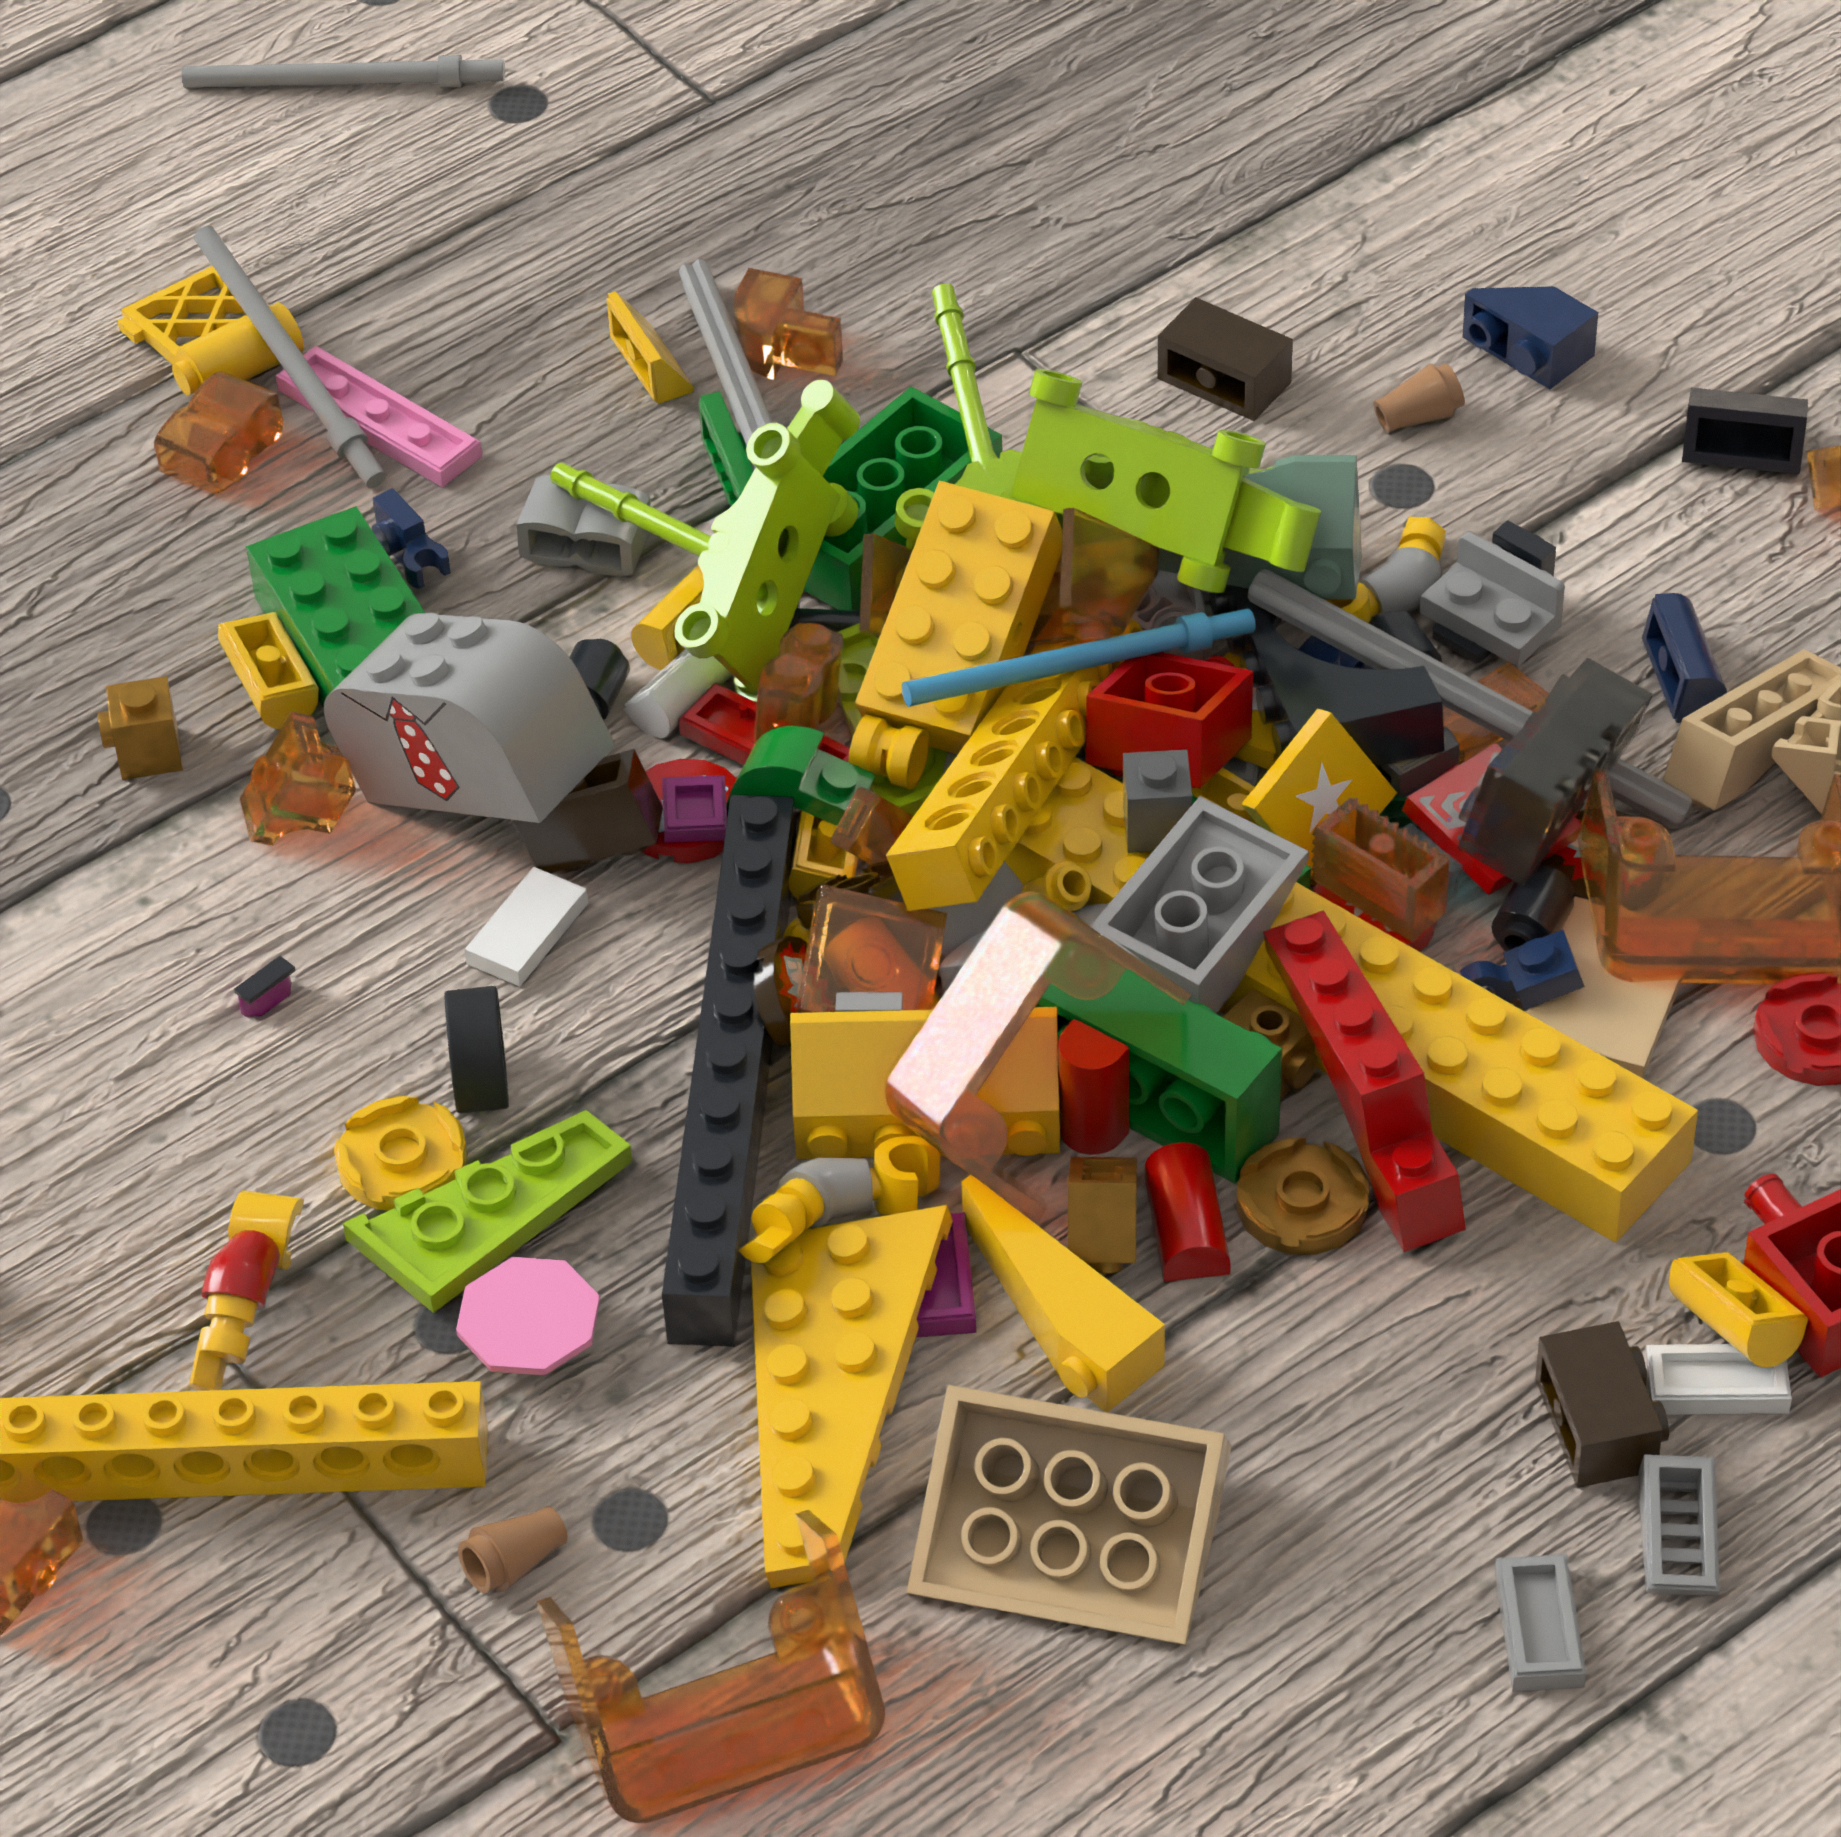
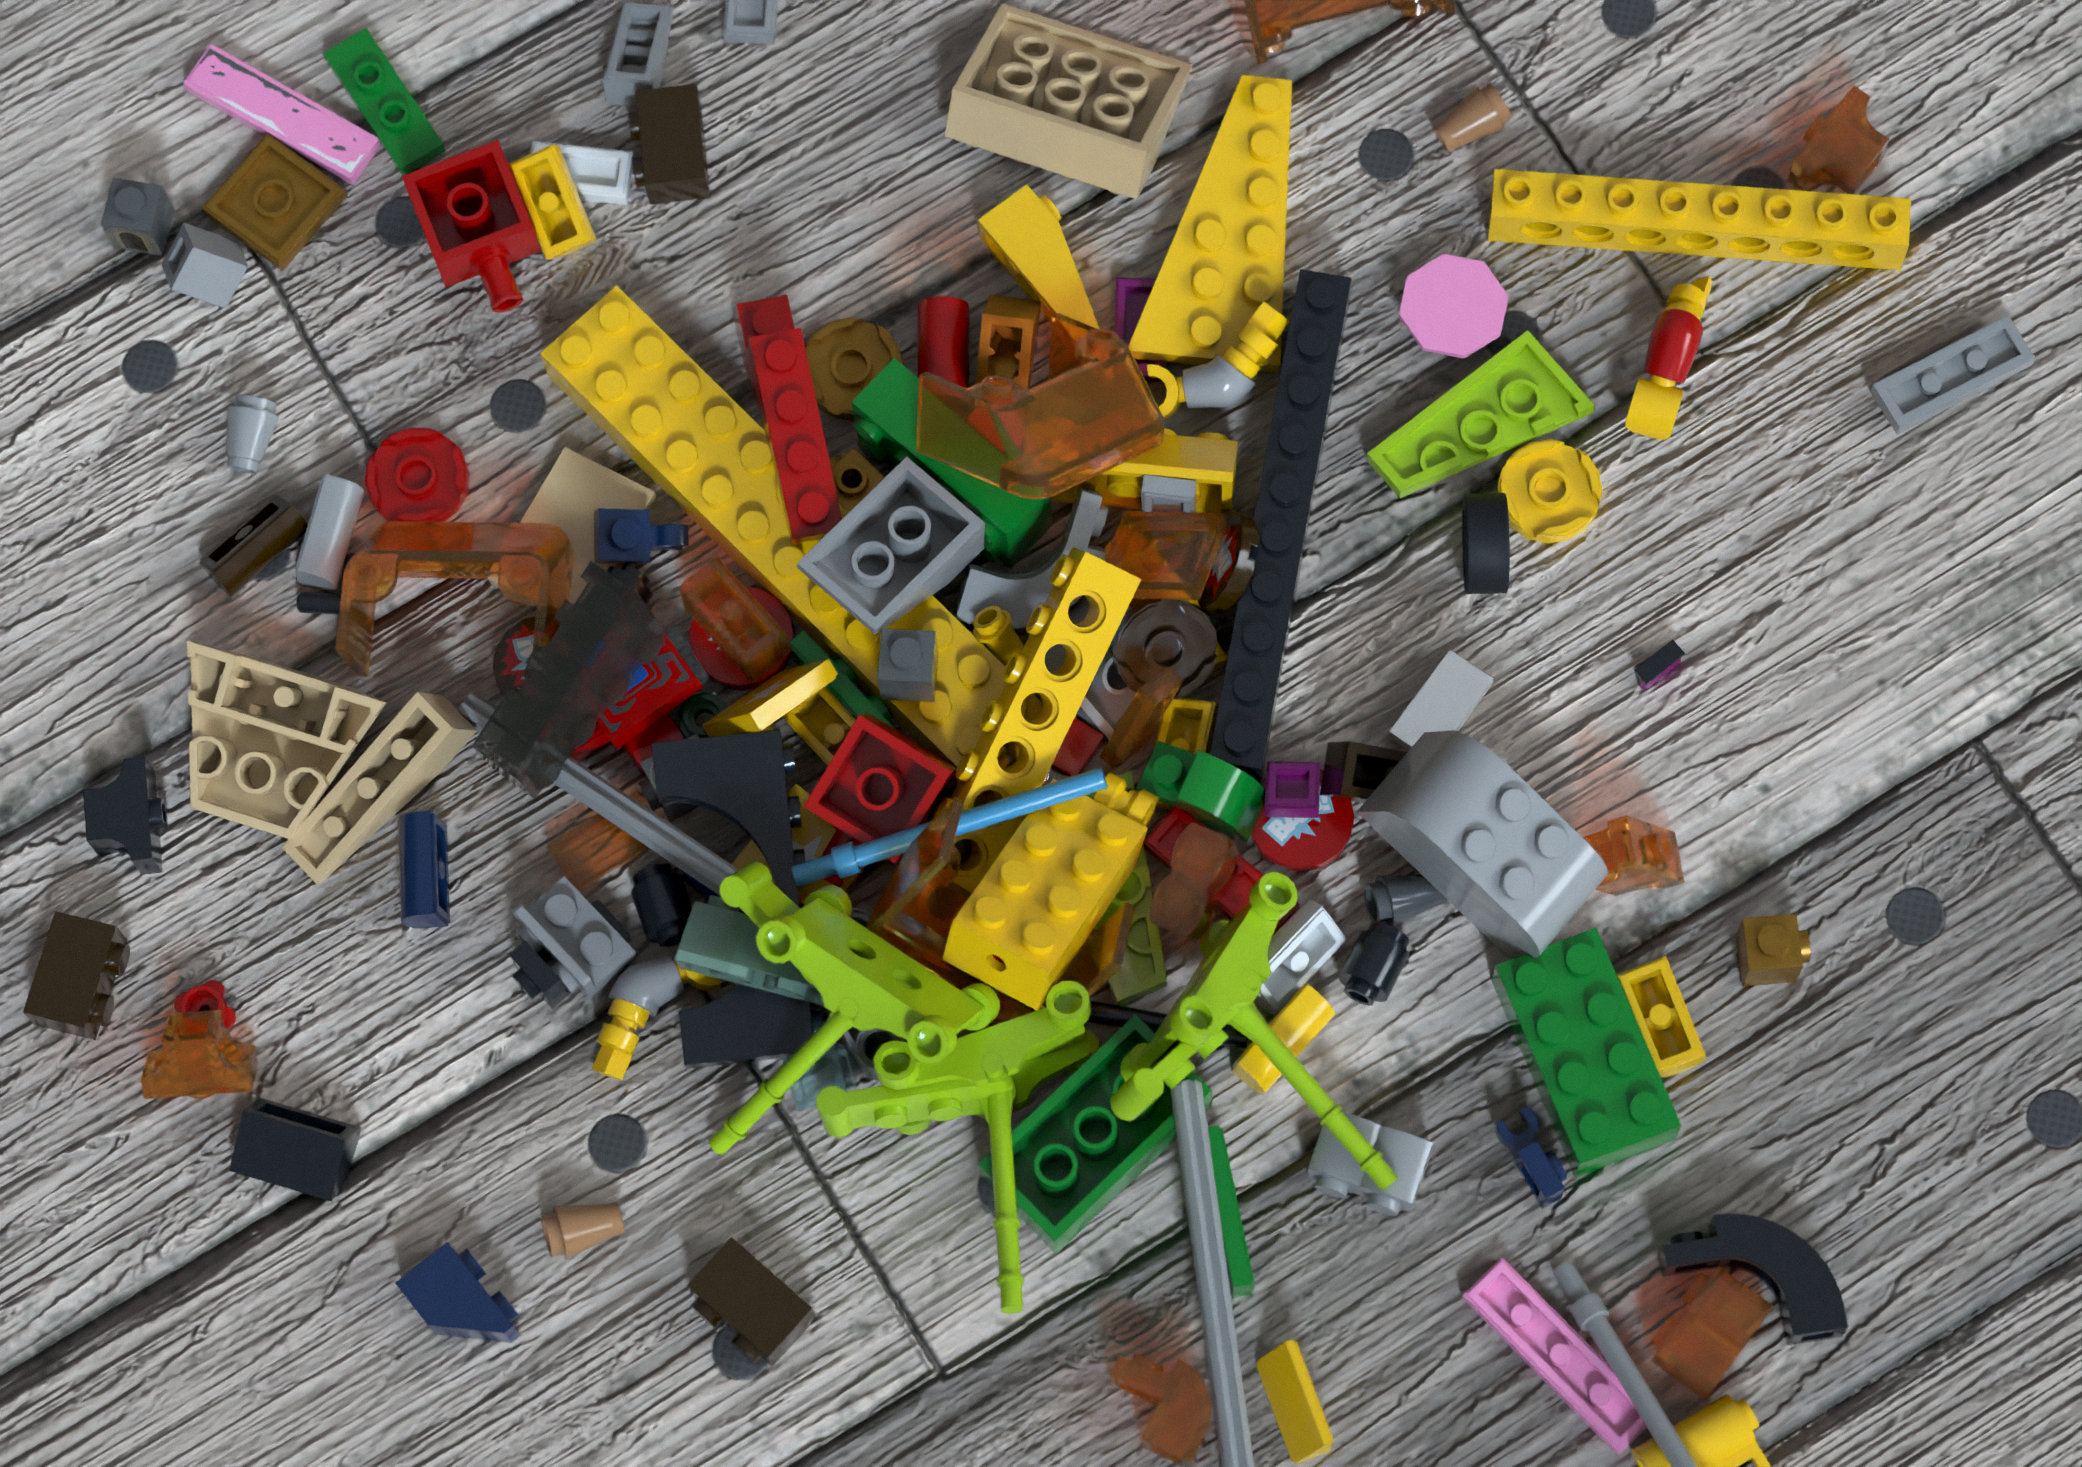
camera: 170 degrees left, 25 degrees up
none -> black arch [1658,1214,1848,1346]

